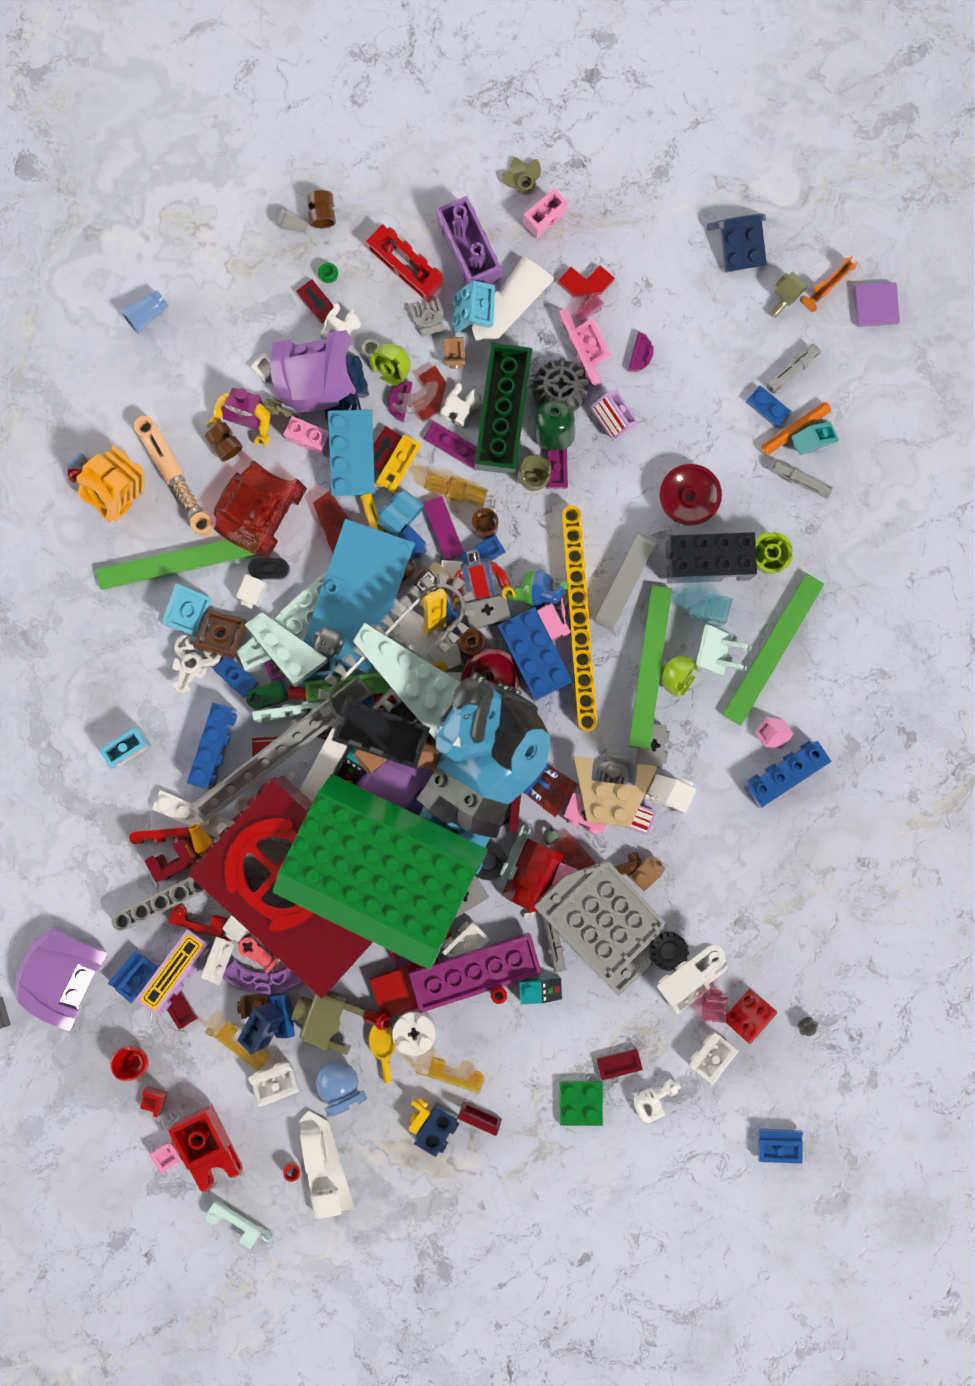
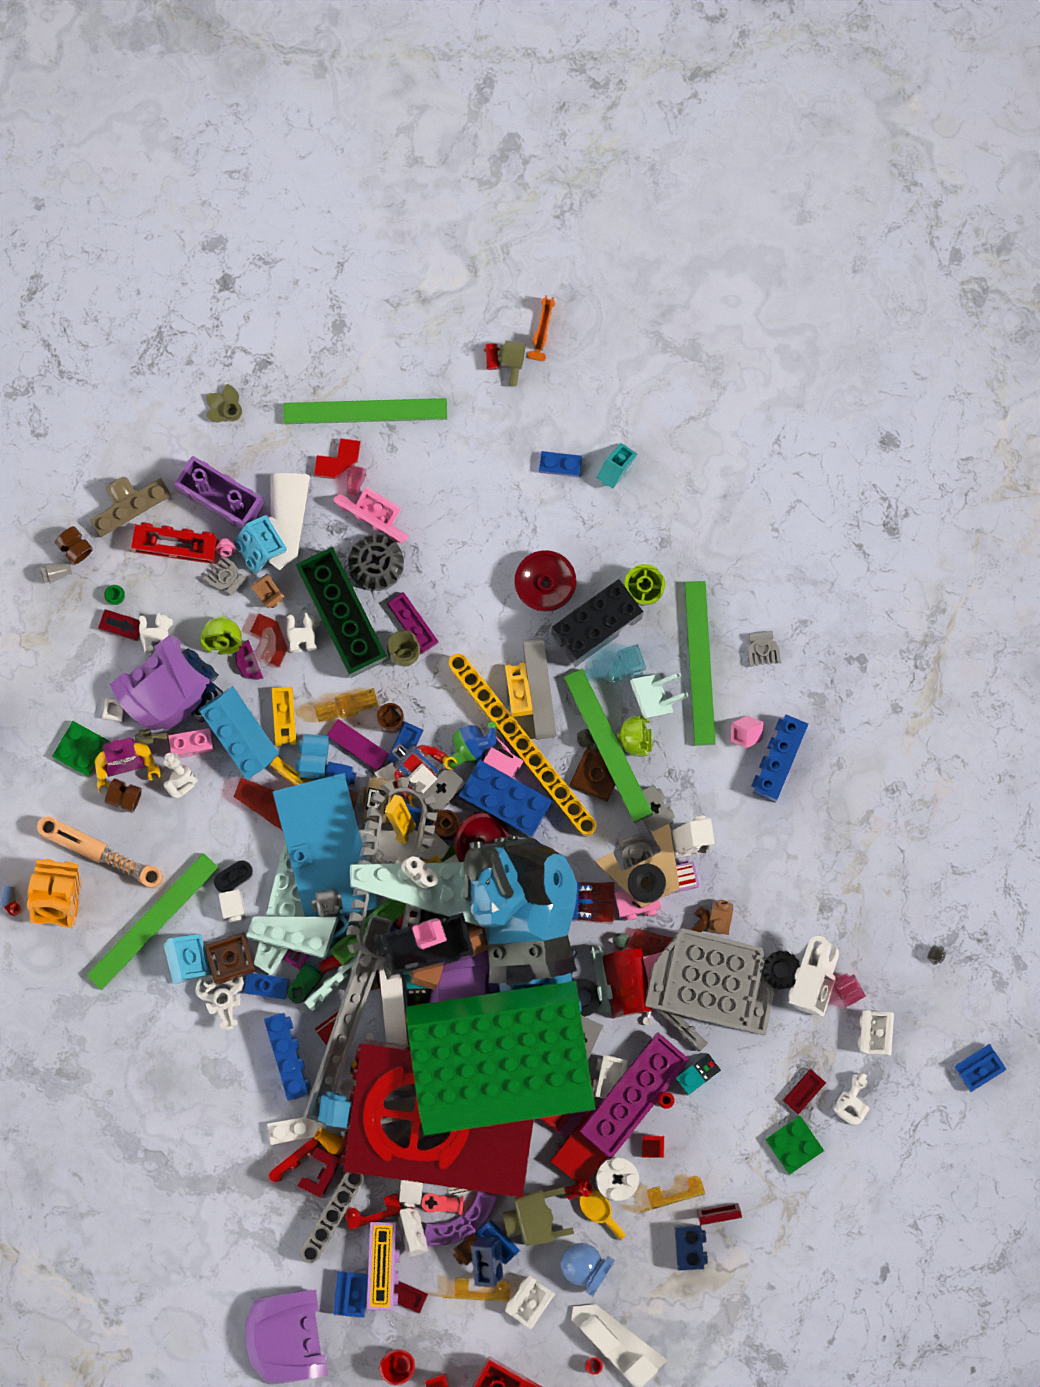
camera: 35 degrees left, 5 degrees down
medium azure brick [99,727,152,769] -> none
clear red piece [213,460,307,558] -> none
white tile [362,339,381,361] -> none
dark red tile [373,426,402,472] -> none
yellow bracket [408,1097,431,1134] -> none
magenta tile [423,422,477,471] -> none
dark red tile [508,794,521,833] -> none
bright pink brick [523,188,568,239] -> none
dark green cylinder [535,400,576,451] -> none
brick [590,390,640,441] -> none
magenta tile [627,331,654,372] -> none
dark blue piece [707,213,767,272] -> none
red bracket [723,989,777,1044] -> none
orange axle [760,402,831,456] -> none
light grey pin [766,343,821,394] -> none
light grey pin [771,460,833,499] -> none
medium lavender tile [854,282,900,327] -> none
none -> green plate [52,721,110,777]
none -> dark tan plate [90,477,172,537]
none -> white piece [164,753,198,798]
none -> bright pink plate [216,538,236,557]
none -> bright green tile [283,398,447,424]
none -> dark azure brick [318,1091,351,1128]
none -> white piece [401,857,438,888]
none -> white tile [408,763,437,793]
none -> bright pink panel [412,918,446,949]
none -> red pin [484,344,500,370]
none -> yellow plate [505,662,533,717]
none -> reddish brown tile [570,747,615,802]
none -> clear smoke plate [577,729,595,749]
none -> black tyre [628,864,666,903]
none -> red panel [642,1136,664,1158]
none -> light grey piece [748,631,781,667]

